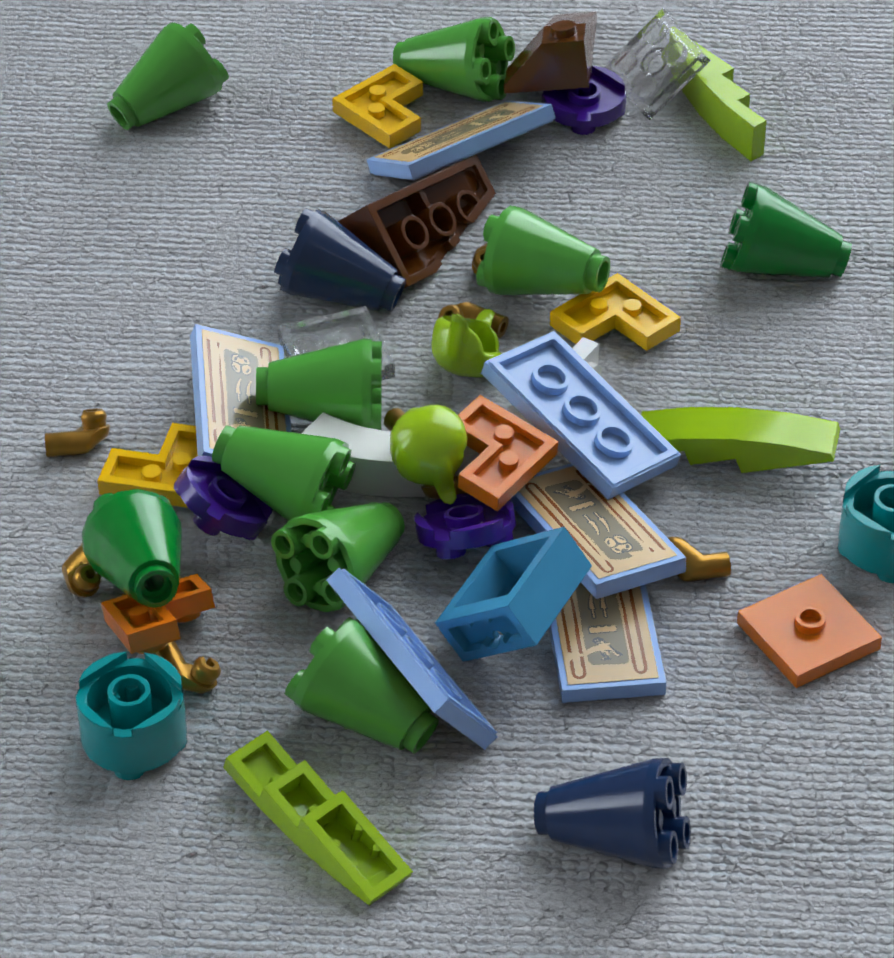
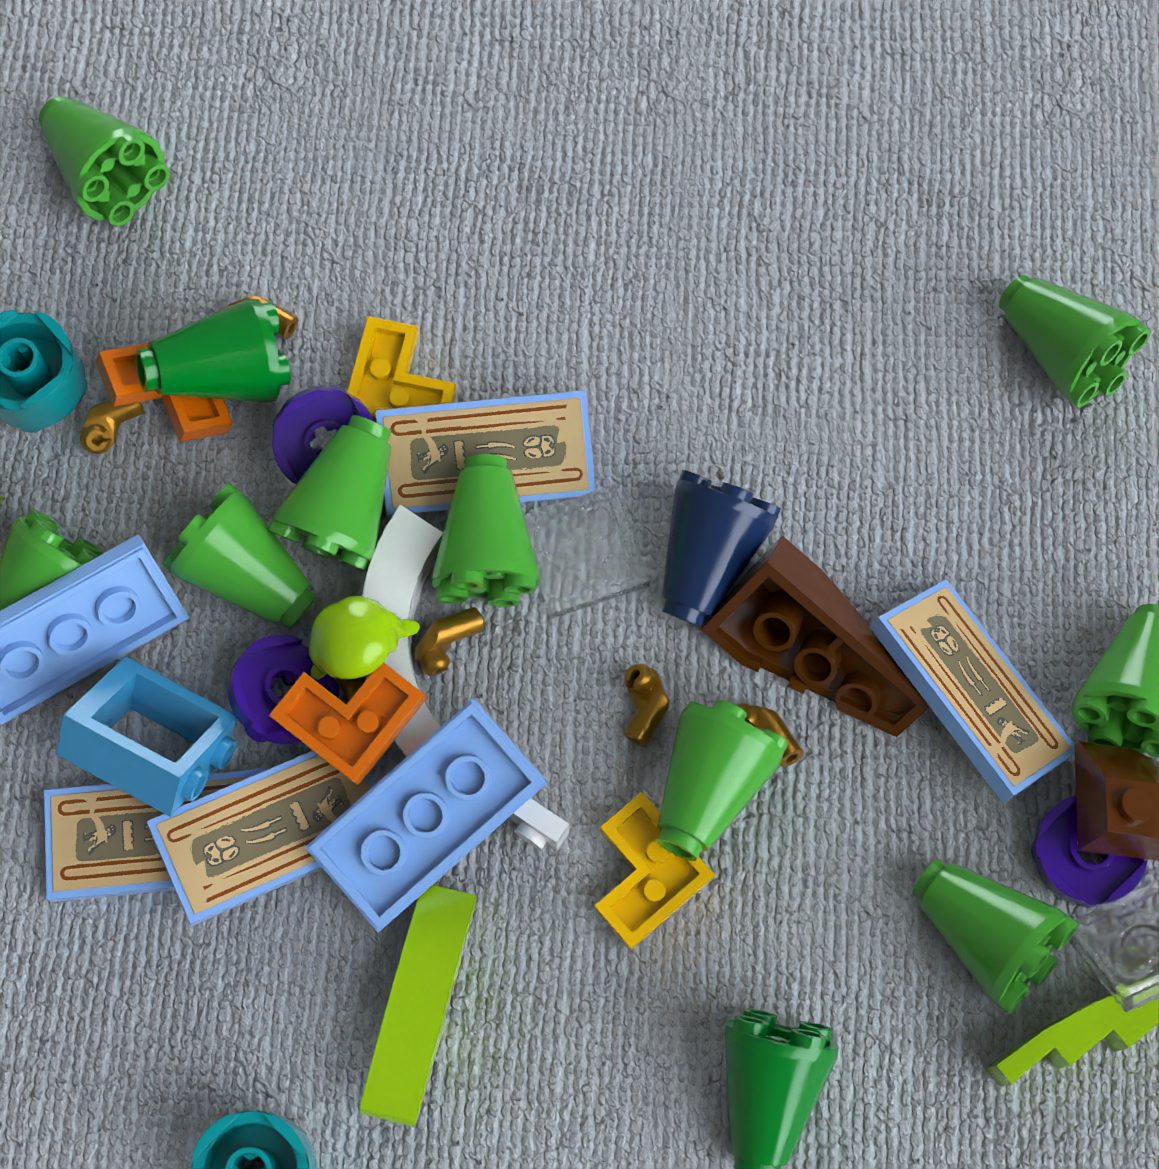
camera: 90 degrees right, 30 degrees up
pearl gold arm [45,408,110,457] -> none
yellow plate [332,64,423,149] -> none
lime hair [431,309,502,378] -> none
pearl gold arm [668,537,731,582] -> none
orange plate [737,574,882,688] -> none
none -> bright green cone [912,859,1079,1014]

